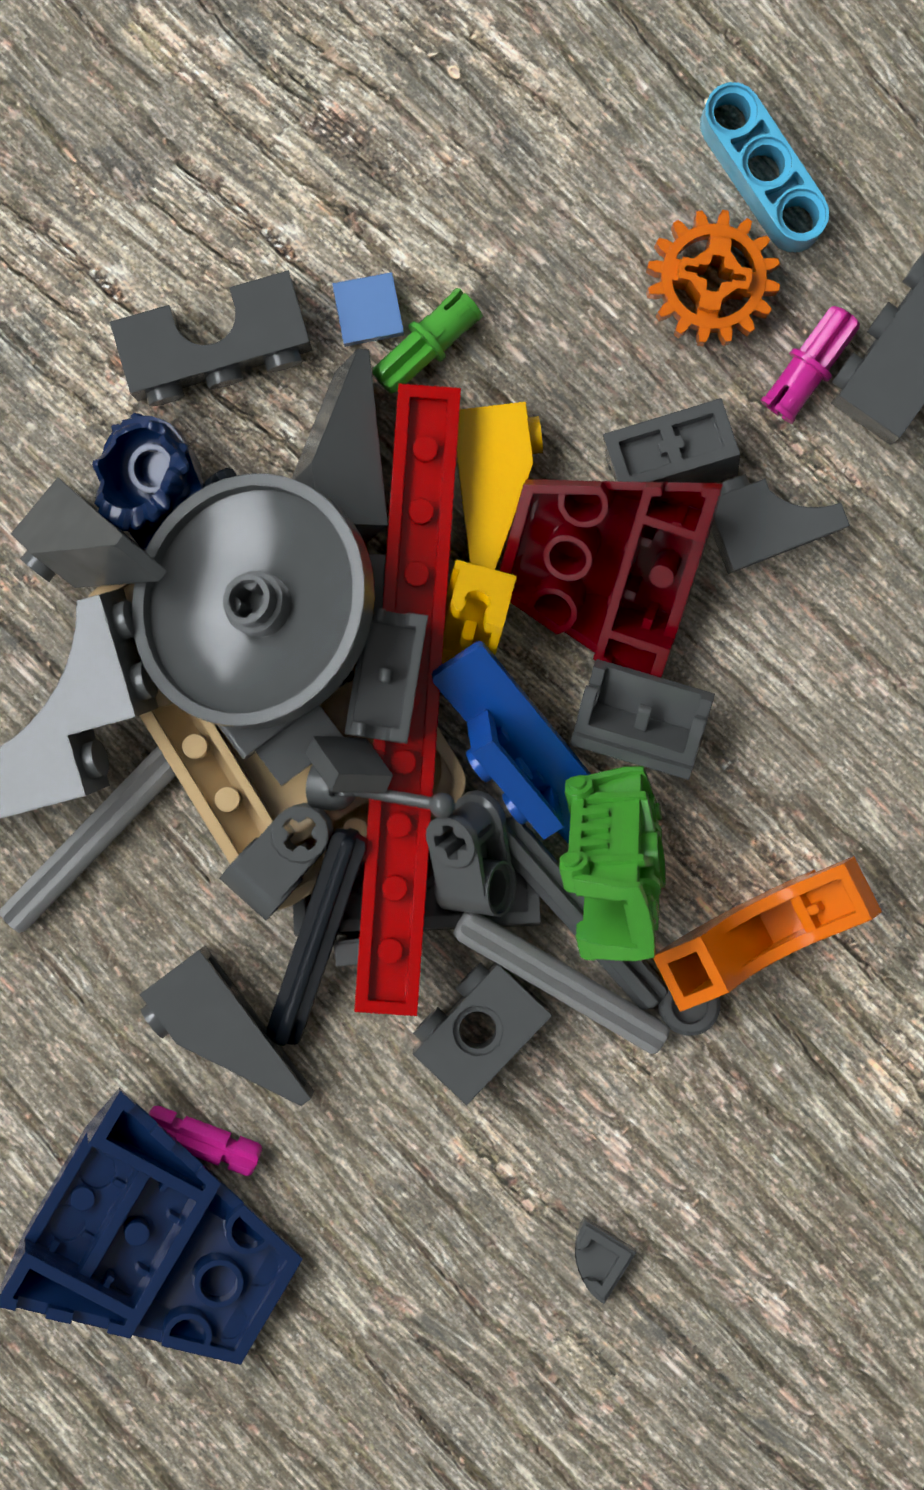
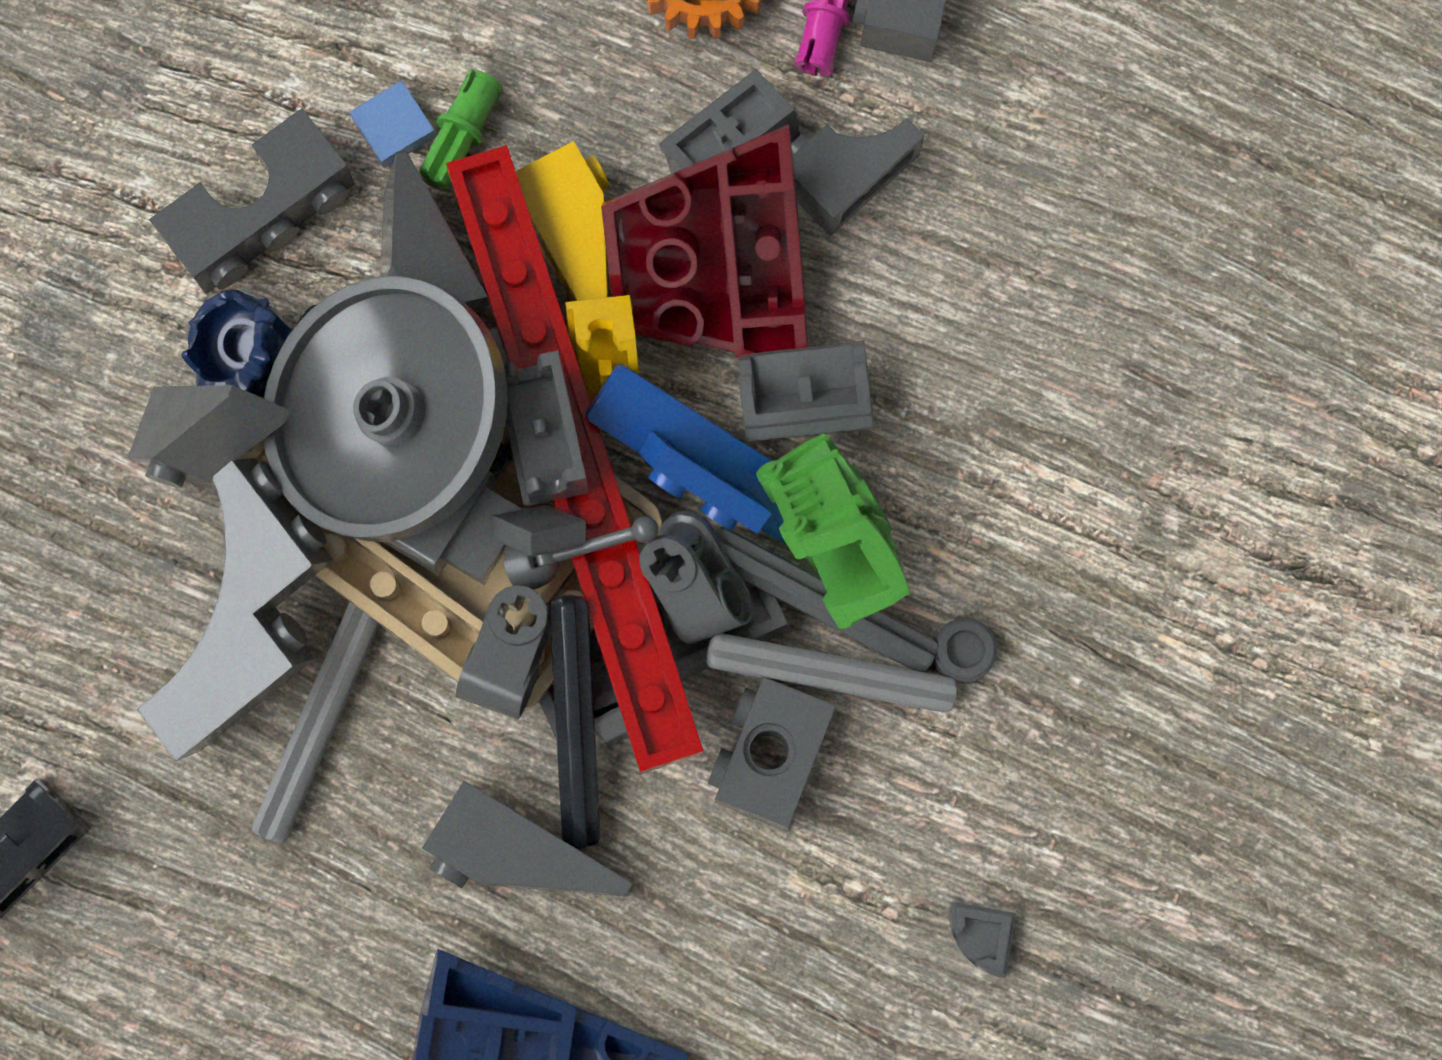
camera: 20 degrees left, 10 degrees down
dark pink axle [148,1106,262,1176] -> none
orange arch [653,856,882,1012] -> none

